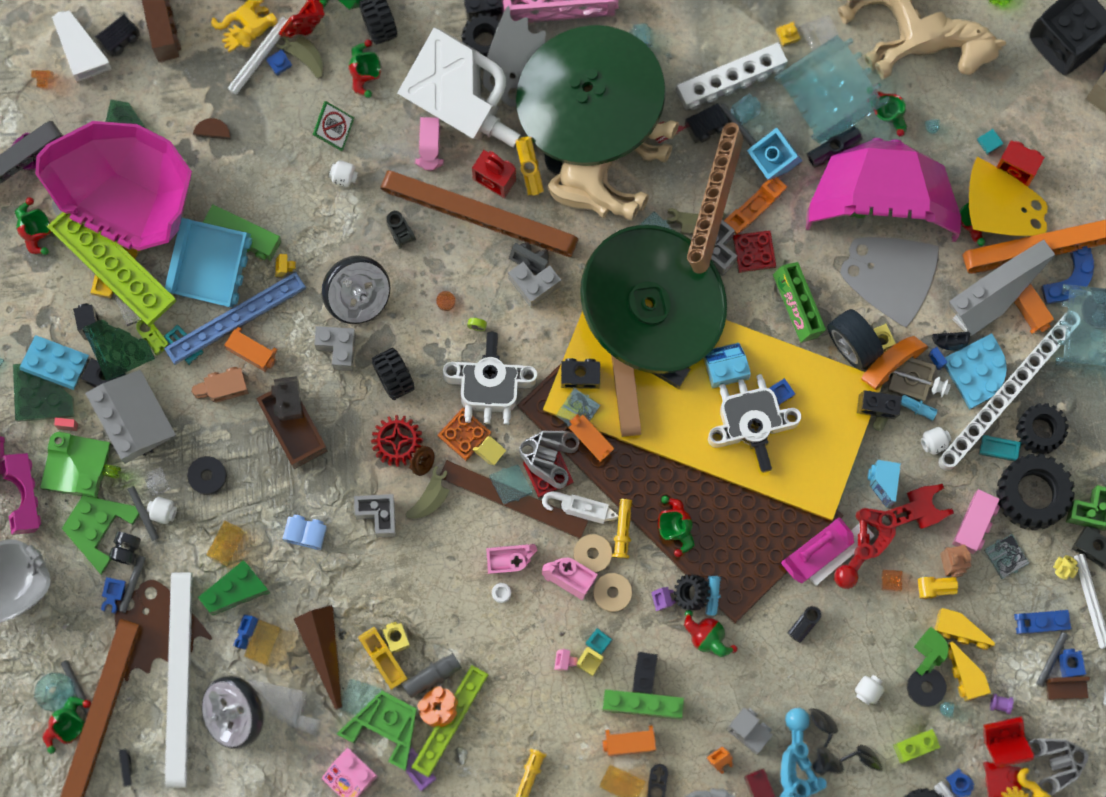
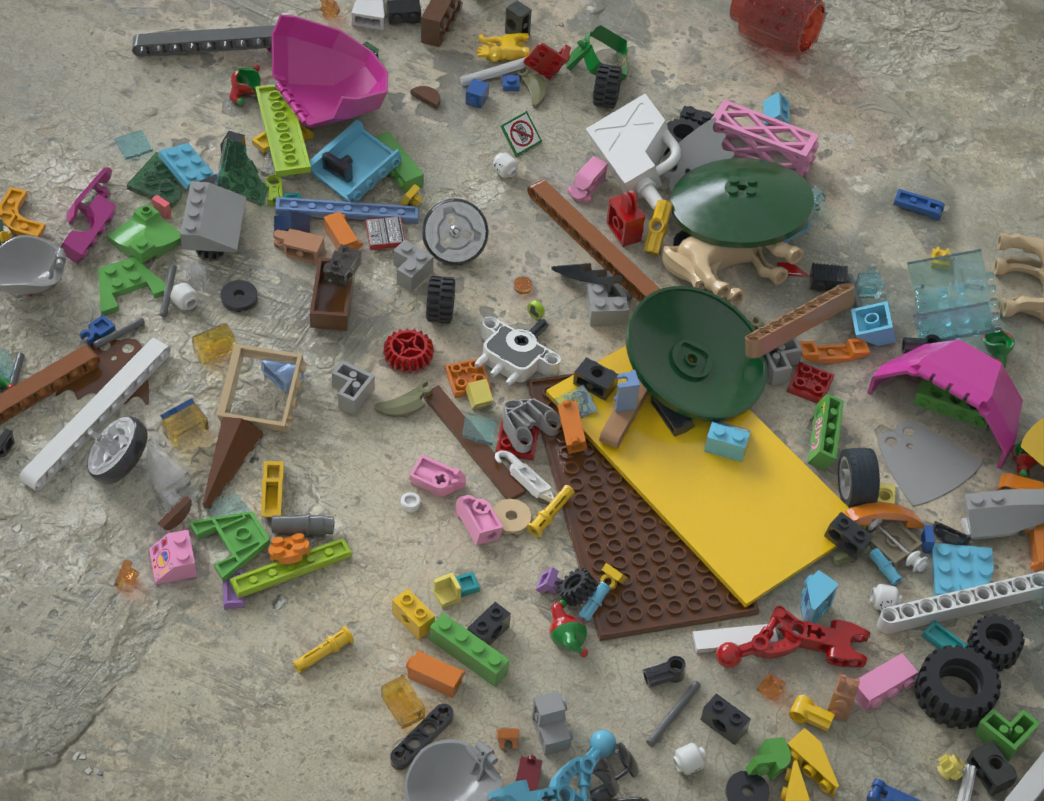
camera: 30 degrees right, 25 degrees down
clear neon green bush [102,465,121,478] -> none
black wheel [108,532,141,565] -> none
green wedge [197,560,270,616] -> none
green piece [348,39,381,98] -> none
light yellow brick [383,622,410,654] -> none
pearl dark grey piece [386,211,416,249] -> none
reddish brown gear [409,445,435,476] -> none
bright pink tile [554,649,578,671] -> none
tan tile [593,573,632,612] -> none
green piece [658,495,695,558] -> none
white brick [676,43,788,111] -> none
piece [708,374,801,472] -> none
blue plate [769,378,795,406] -> none
dark pink piece [781,518,854,584] -> none
clear light blue hinge [925,119,940,133] -> none
piece [984,534,1030,579] -> none
none -> reddish brown tile [158,495,192,530]
none -> tan window [216,343,307,433]
none -> dark blue slope [274,211,310,233]
none -> black tile [322,151,353,183]
none -> tile [365,216,405,250]
none -> yellow brick [392,589,435,640]
none -> blue brick [465,79,489,109]
none -> black slope [551,263,623,284]
none -> yellow tile [600,563,627,590]
none -> medium blue hinge [614,370,640,412]
none -> dark grey bar [646,681,701,747]
none -> black brick [700,693,751,745]

